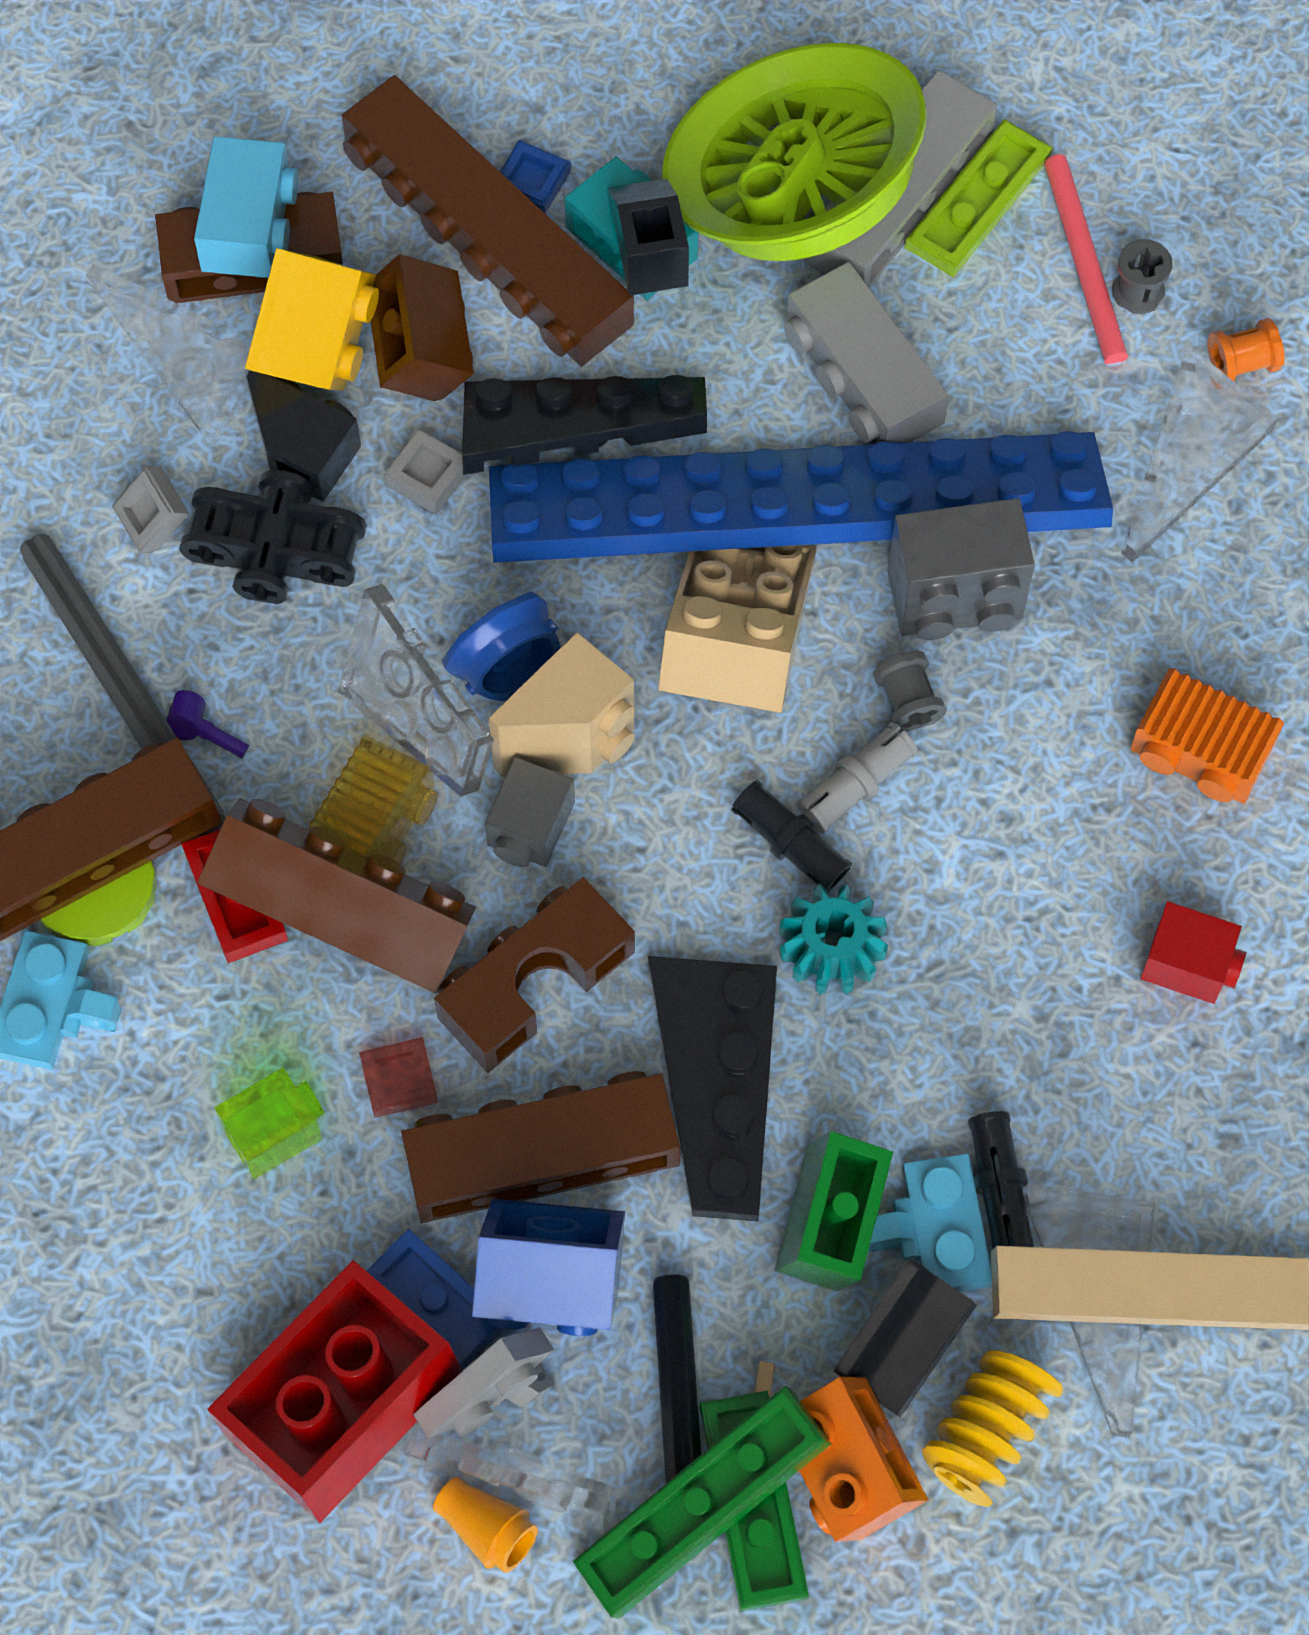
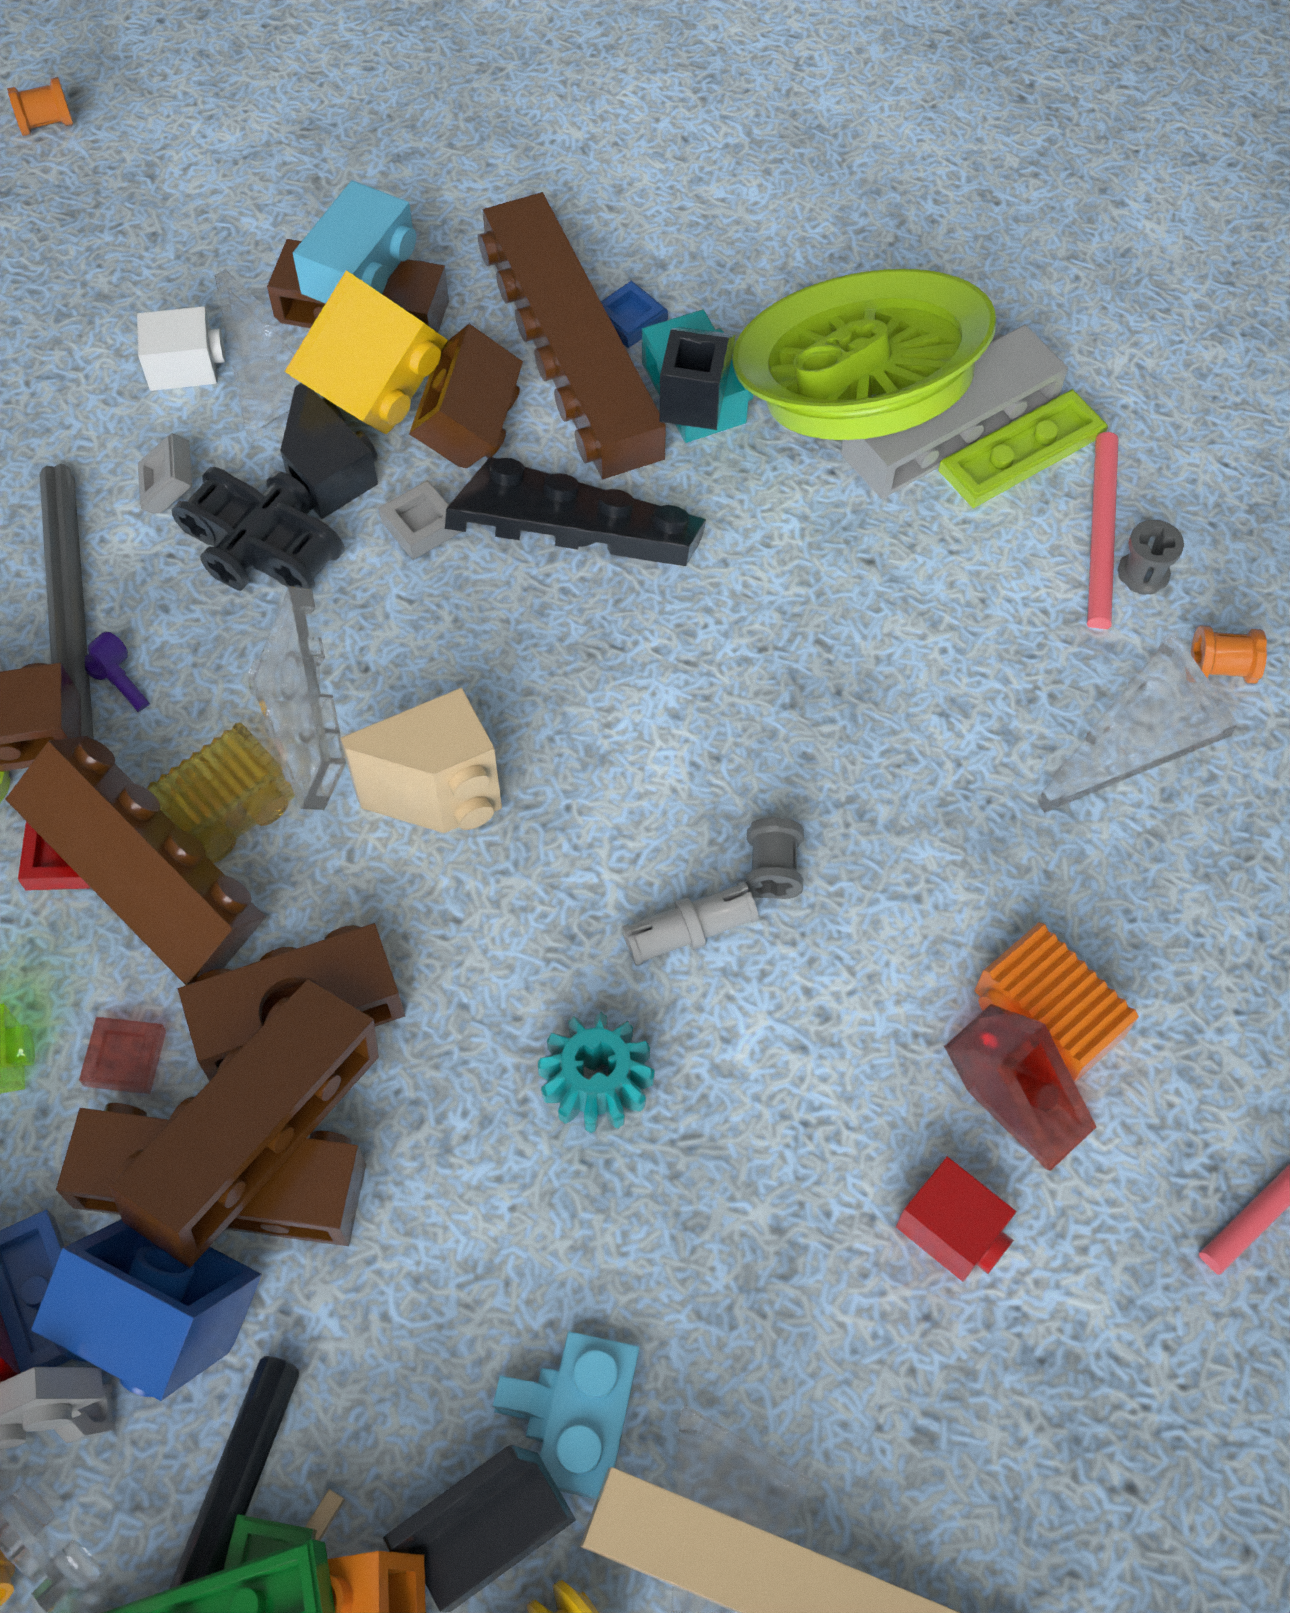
camera: 20 degrees right, 5 degrees down
blue hat [442,591,561,701] -> none
dark grey brick [485,757,575,867] -> none
blue plate [489,431,1113,563] -> none
black wing [648,956,777,1222] -> none
tan slope [658,545,817,713] -> none
black pin [731,780,853,893] -> none
green brick [775,1131,893,1291] -> none
light grey brick [784,262,949,444] -> none
flat silver brick [888,498,1035,640] -> none
black pin [968,1111,1034,1250] -> none
none -> reddish brown brick [109,979,379,1269]
none -> white brick [137,306,226,391]
none -> clear red slope [944,1004,1097,1171]

